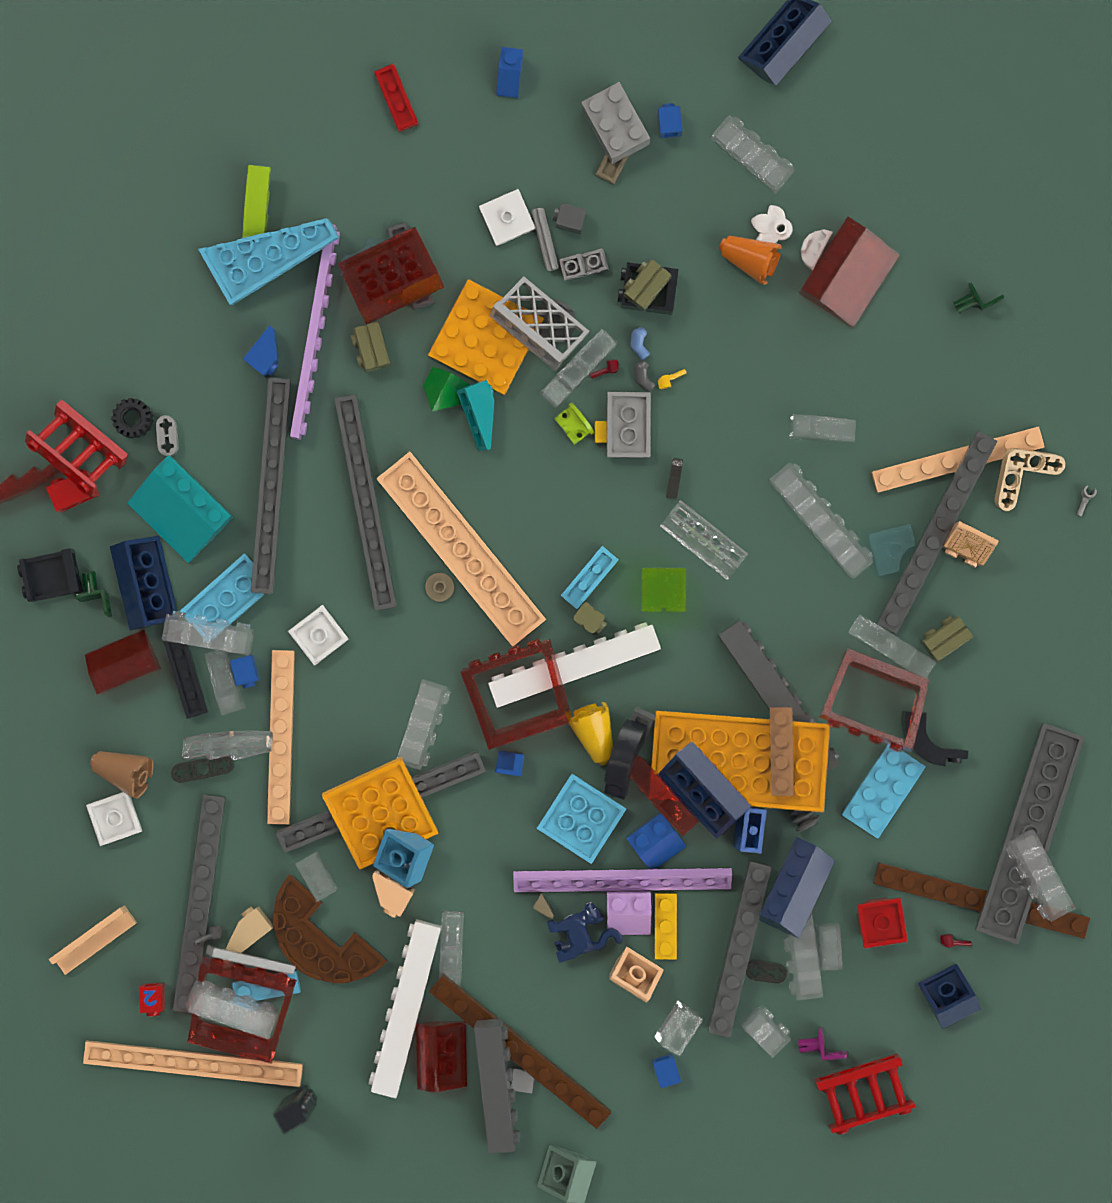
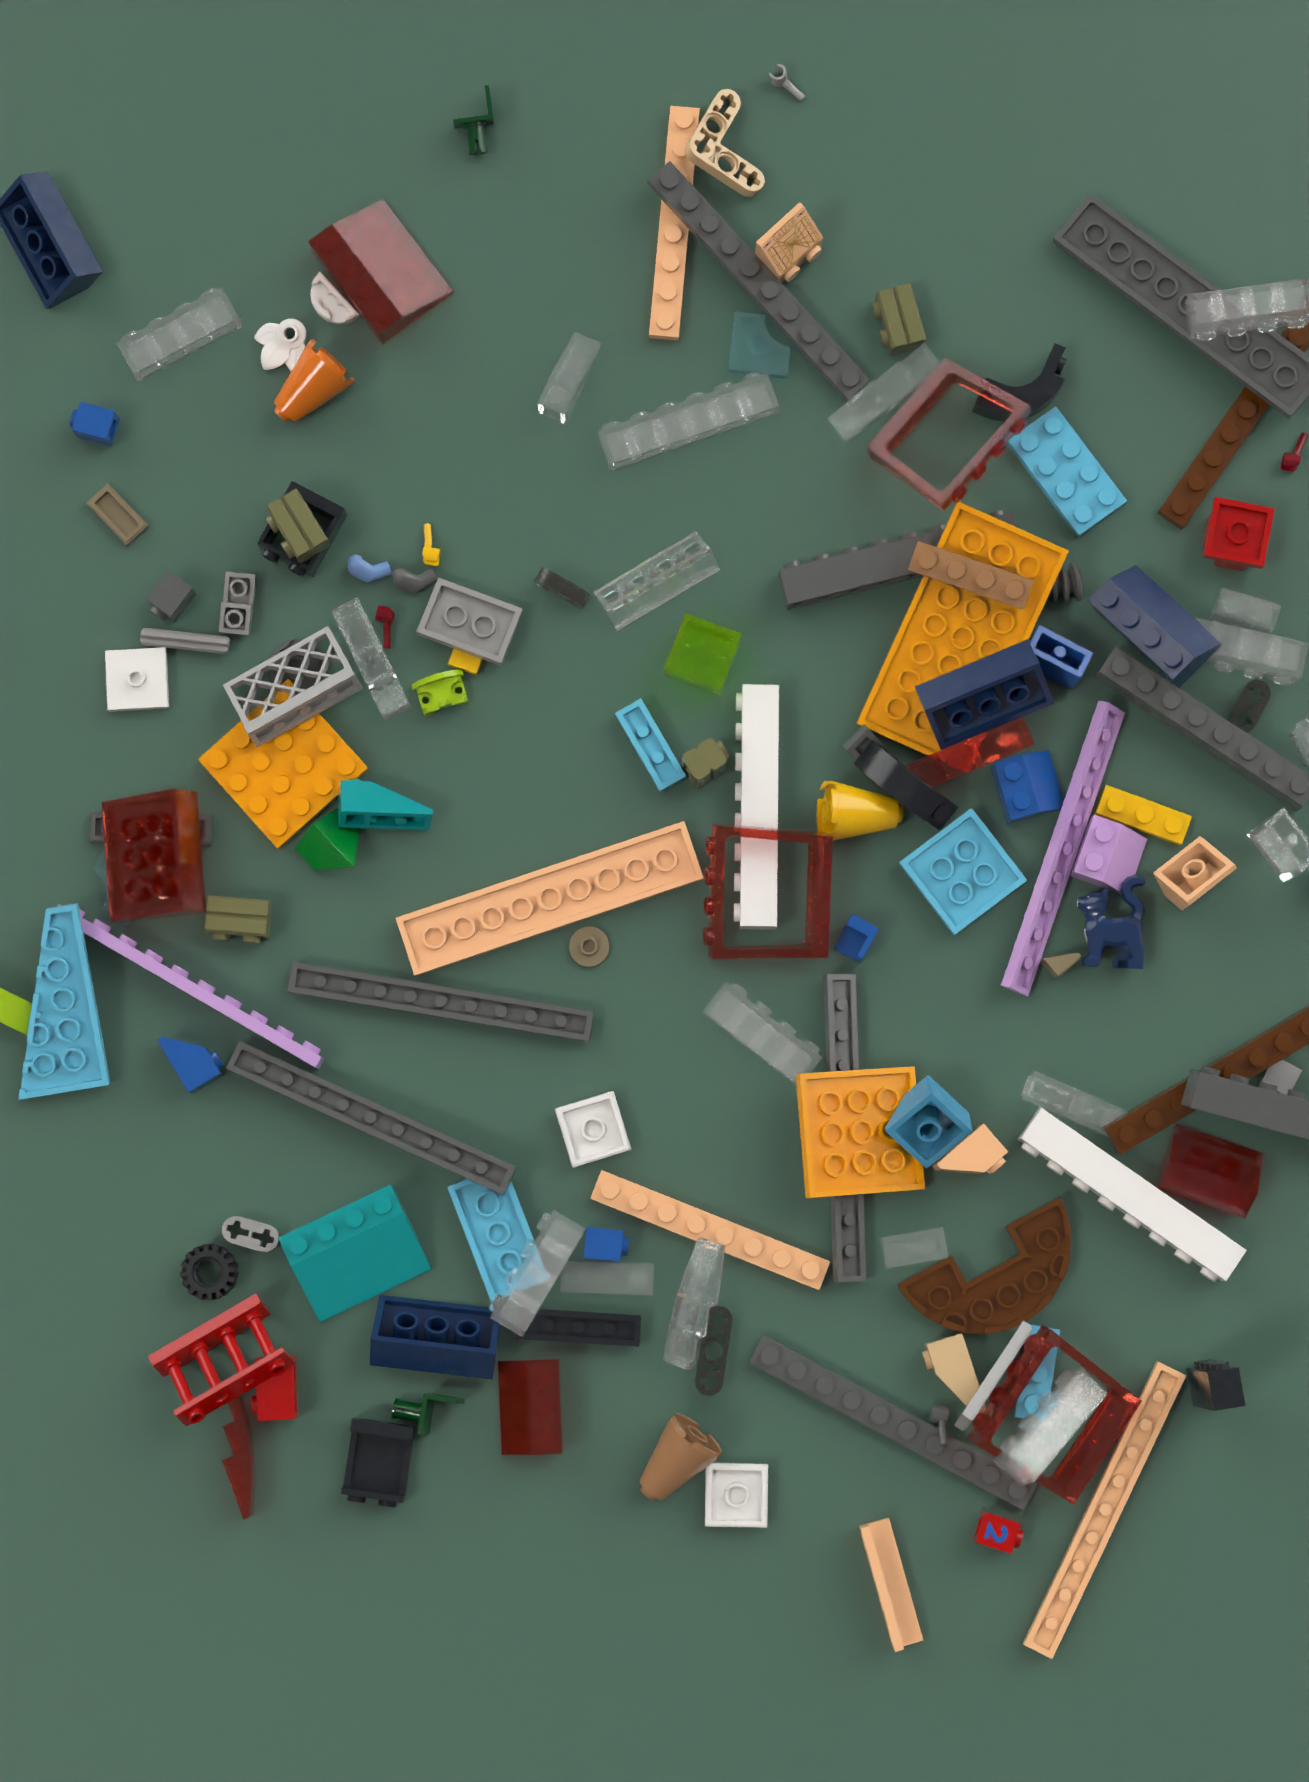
camera: 75 degrees left, 5 degrees down
light grey brick [581,82,650,165] -> none

